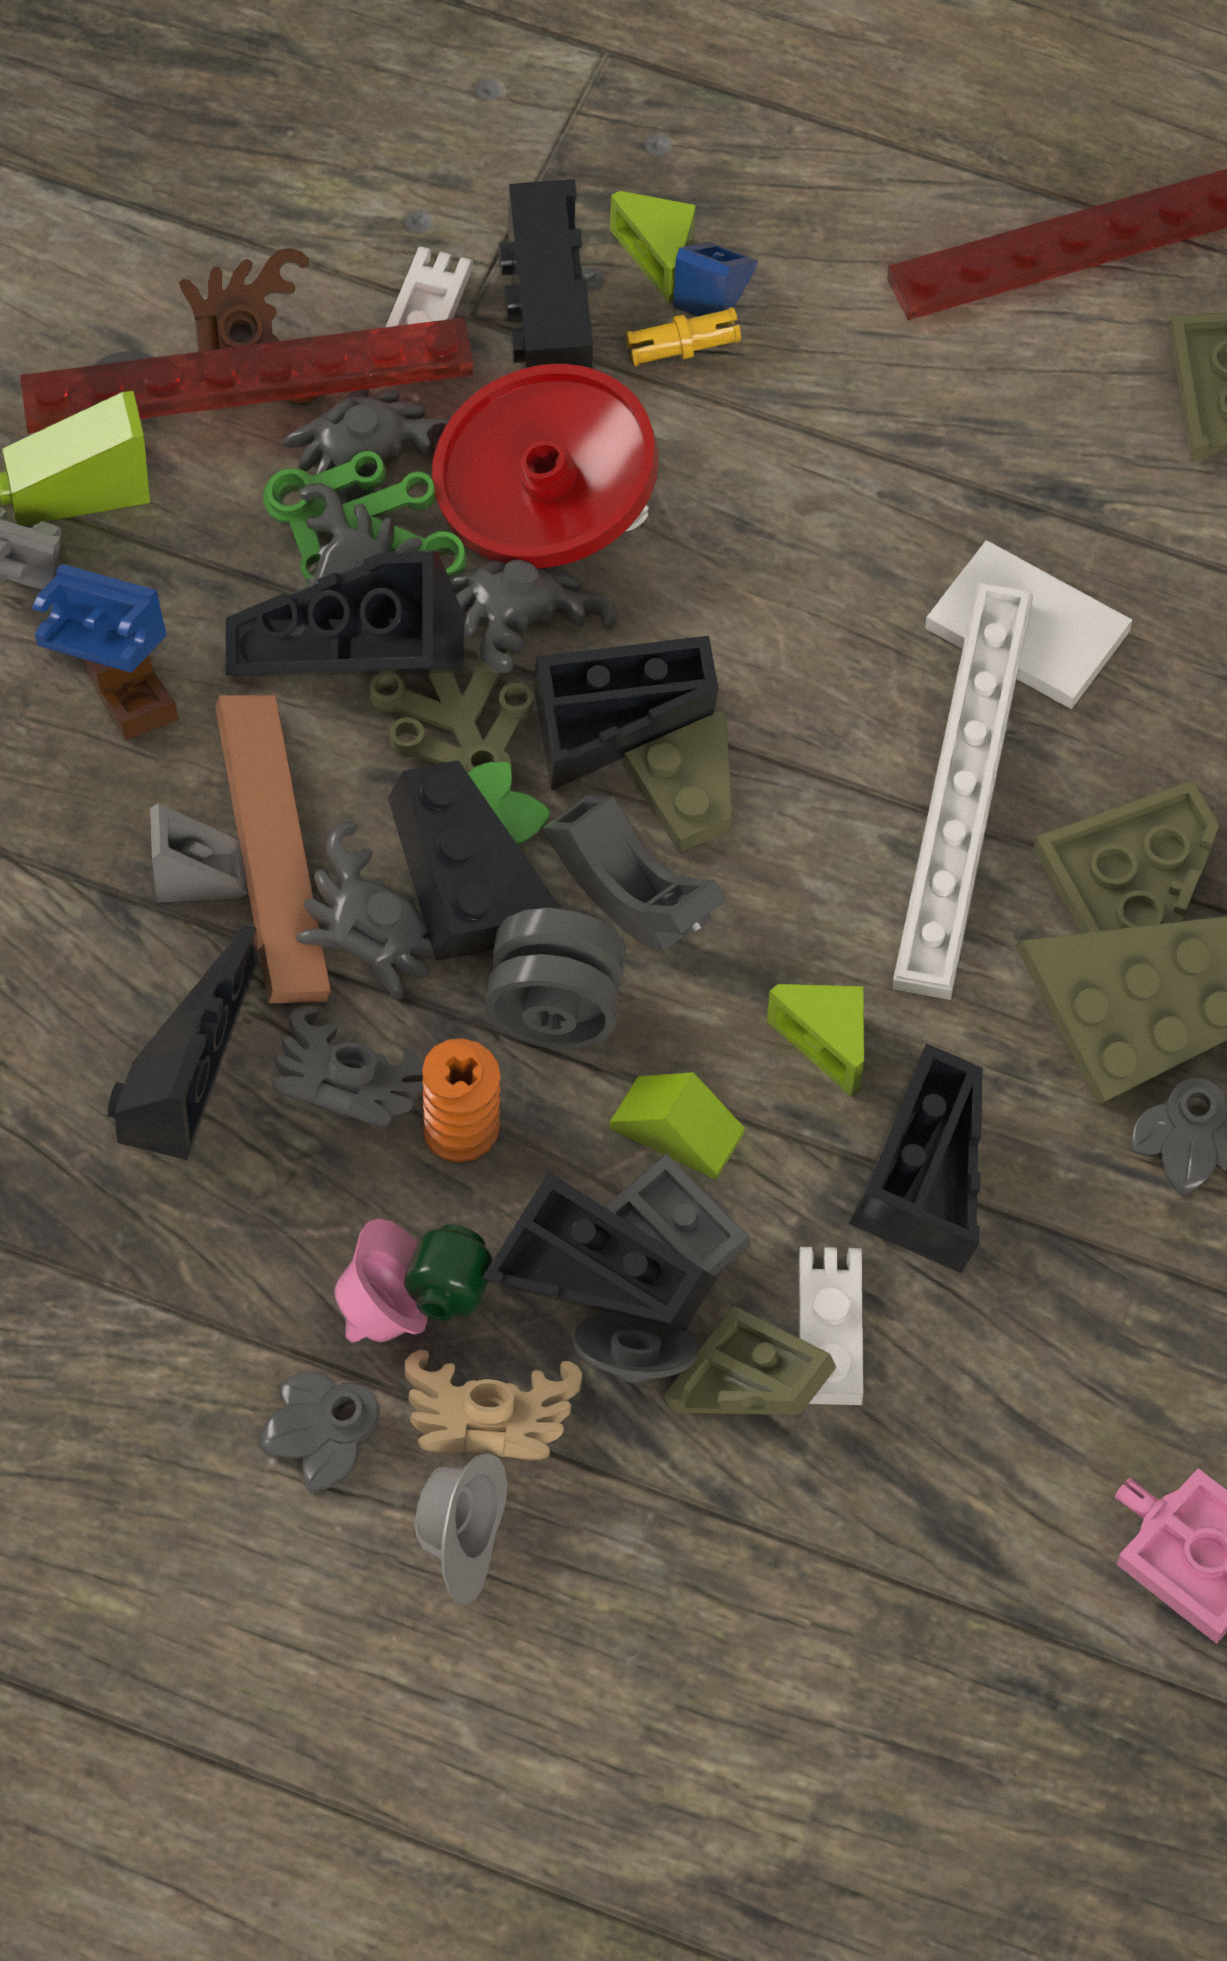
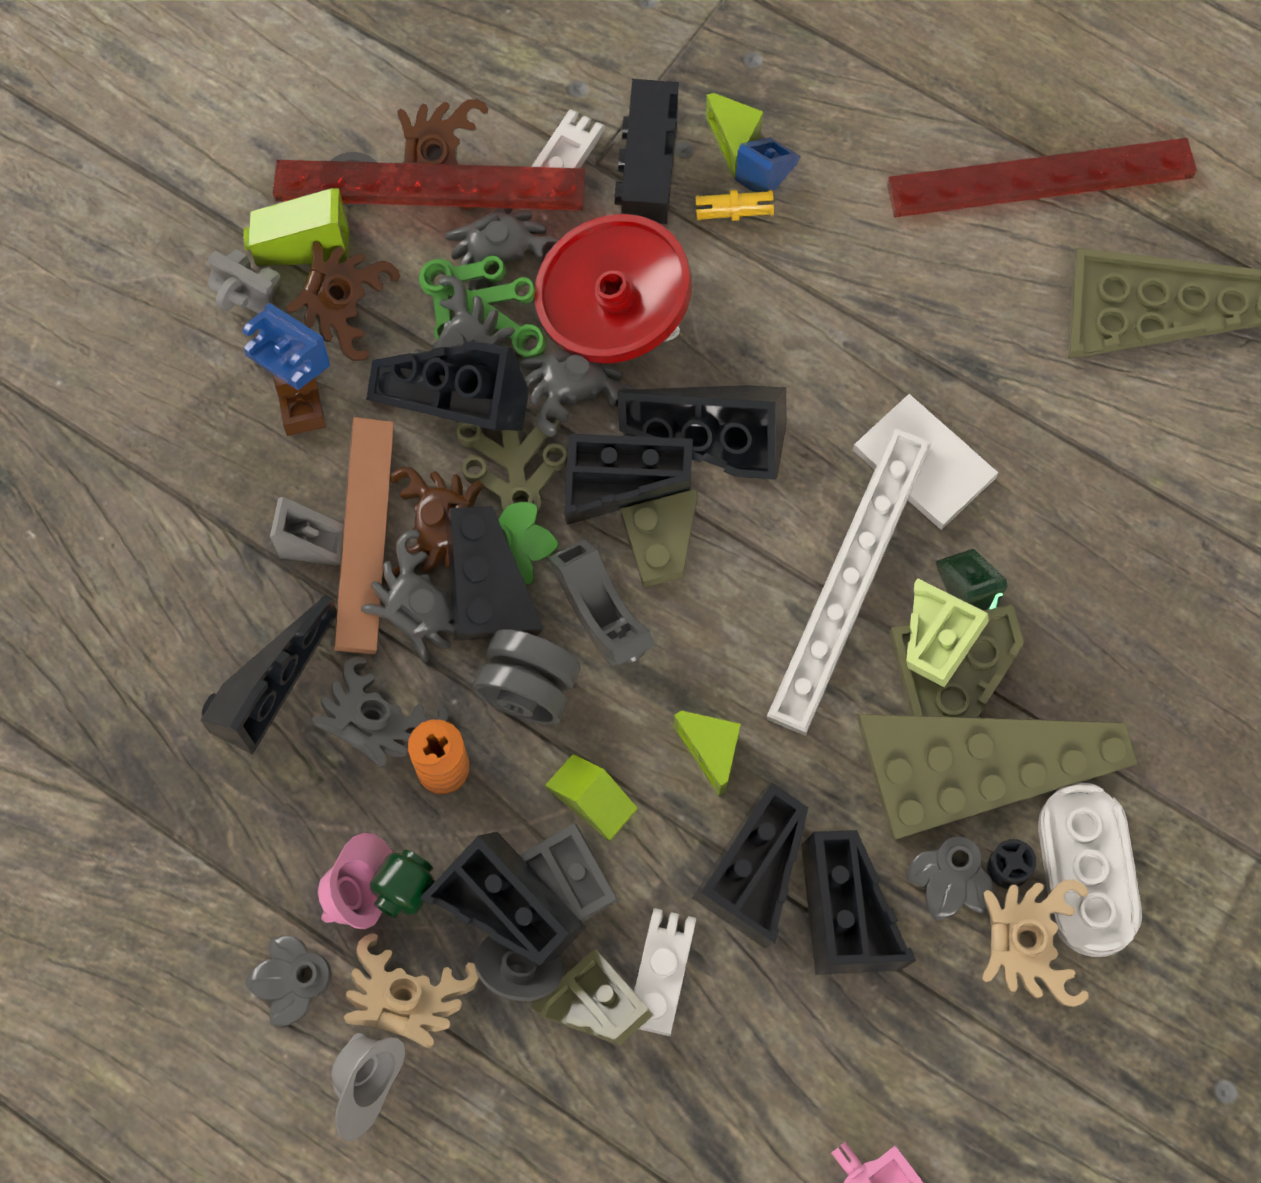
camera: 15 degrees right, 10 degrees up
none -> reddish brown animal [286,242,401,361]
none -> reddish brown animal [383,467,483,577]
none -> black wedge [618,385,786,480]
none -> black wedge [801,830,916,975]
none -> yellowish green wing [906,578,989,687]
none -> clear green slope [936,549,1008,610]

